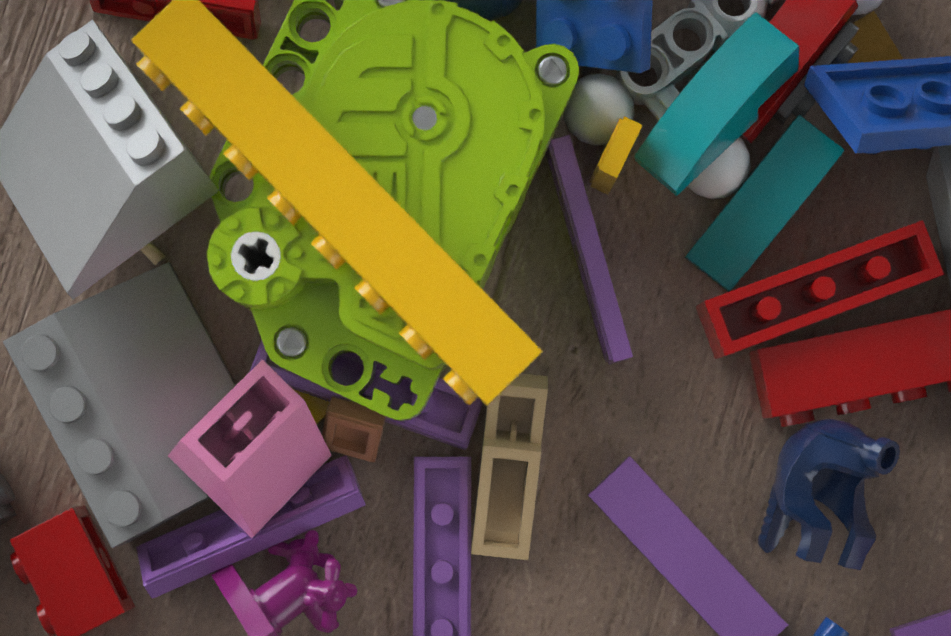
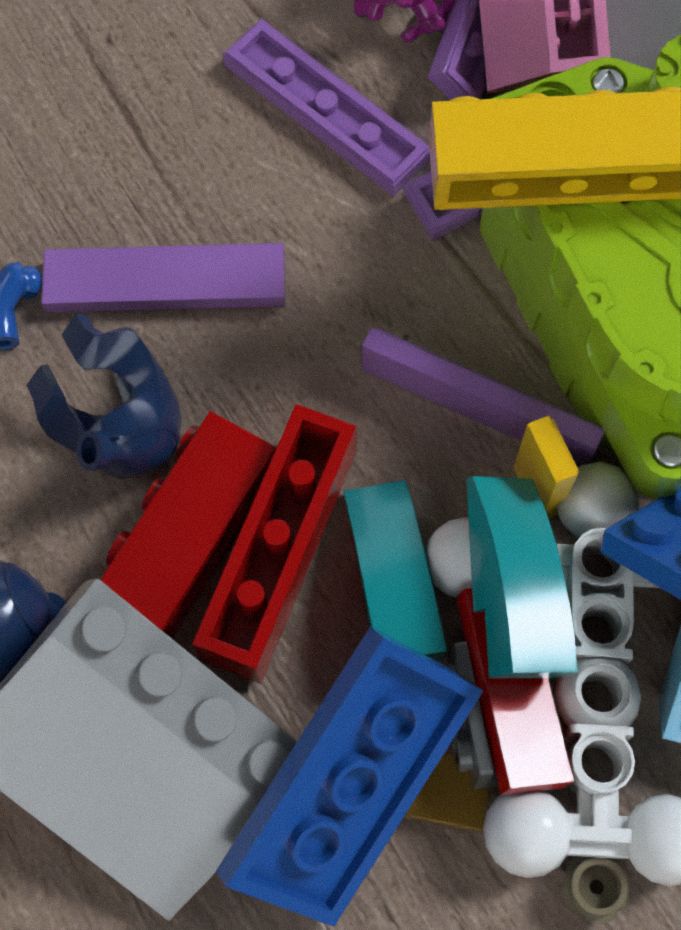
camera: 135 degrees right, 15 degrees down
tan slope [471,373,548,560] -> none

